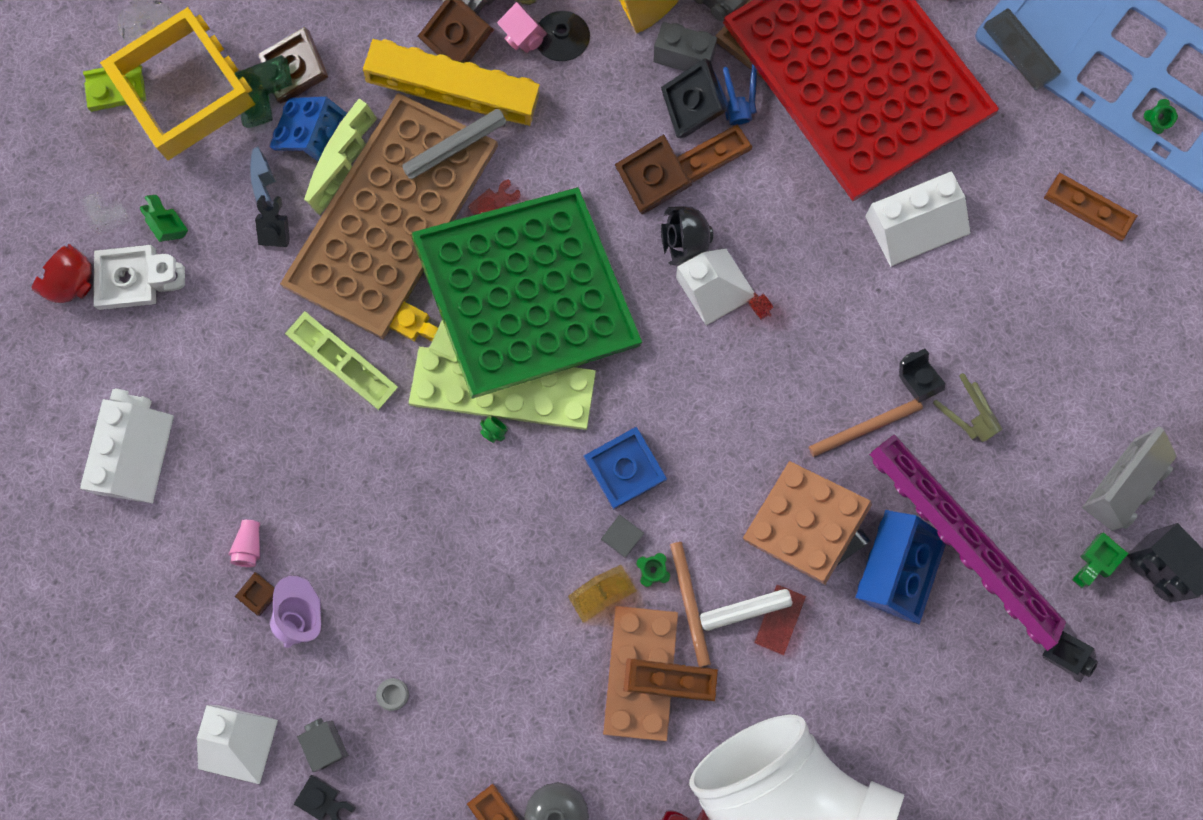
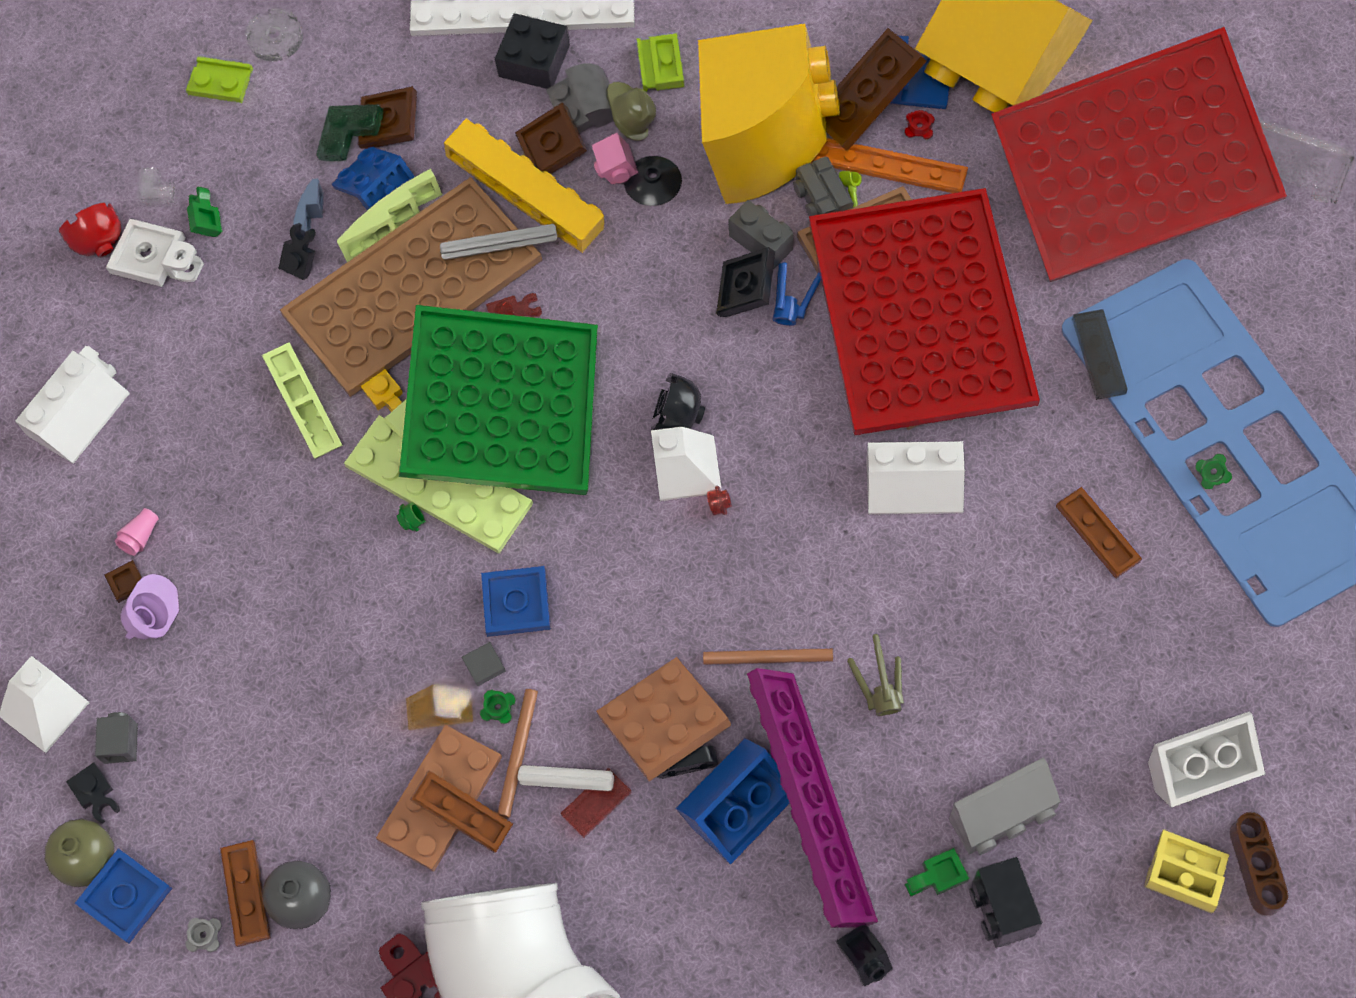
camera: 25 degrees right, 10 degrees down
yellow window [100,7,256,161] -> none
light grey tile [376,678,409,711] -> none
reddish brown plate [614,134,692,214] -> none
dark orange tile [677,124,753,183] -> none
black bracket [899,348,946,403] -> none

